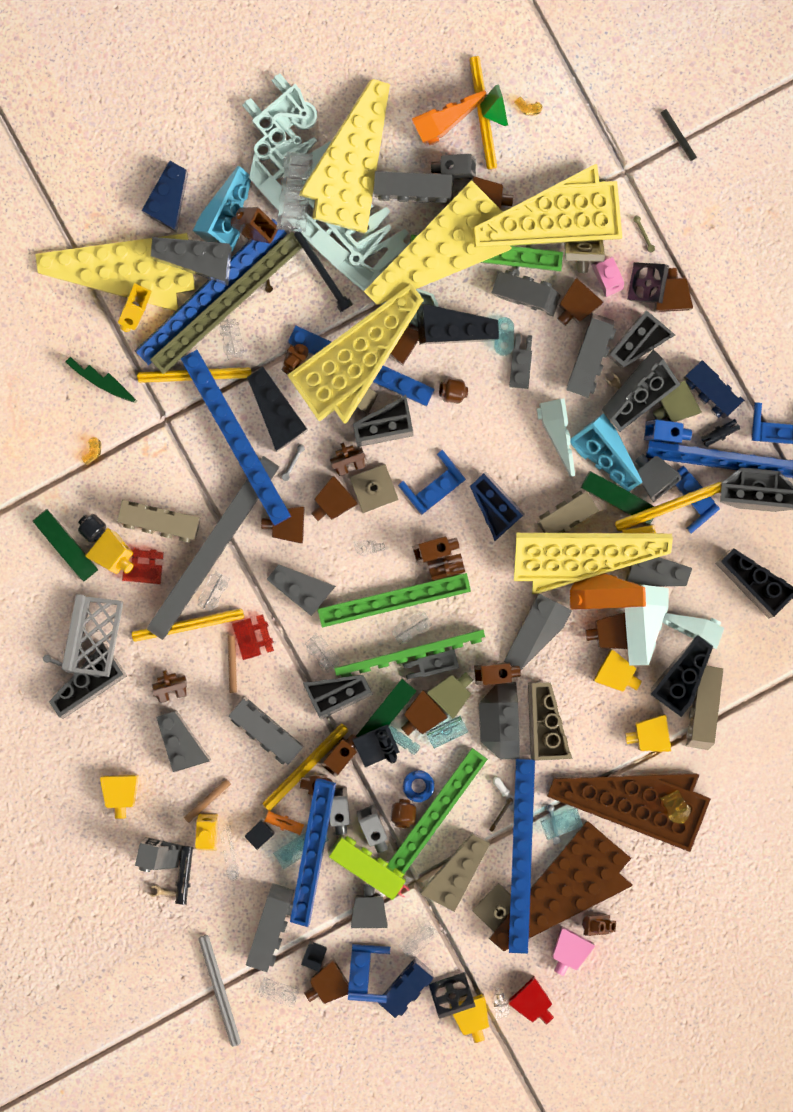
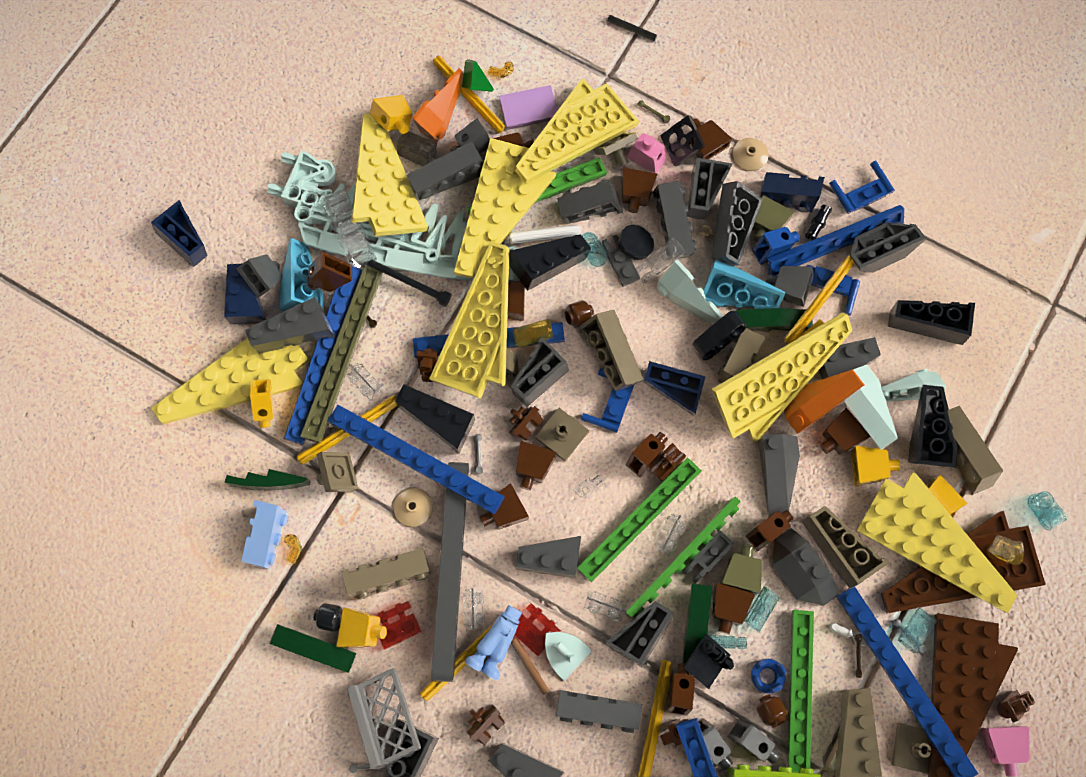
camera: 35 degrees left, 15 degrees down
none -> dark blue wedge [151,200,208,267]
none -> dark grey torso [236,255,282,298]
none -> light blue wedge [242,500,288,569]
none -> dark tan tile [316,452,358,492]
none -> yellow torso [370,95,412,134]
none -> tan dish [394,488,433,527]
none -> clear smoke hinge [397,131,437,166]
none -> light blue piece [465,605,522,680]
none -> lavender tile [499,85,558,130]
none -> white axle [509,225,581,244]
none -> clear yellow slope [513,319,553,347]
none -> light aqua shield [545,632,592,681]
none -> dark tan wedge [578,309,644,391]
none -> black tile [618,225,654,260]
none -> clear hinge [636,237,686,283]
none -> black beam [693,310,747,360]
none -> tan dish [732,138,768,171]
none -> light yellow wing [856,472,1018,613]
none -> clear light blue piece [1028,491,1067,531]

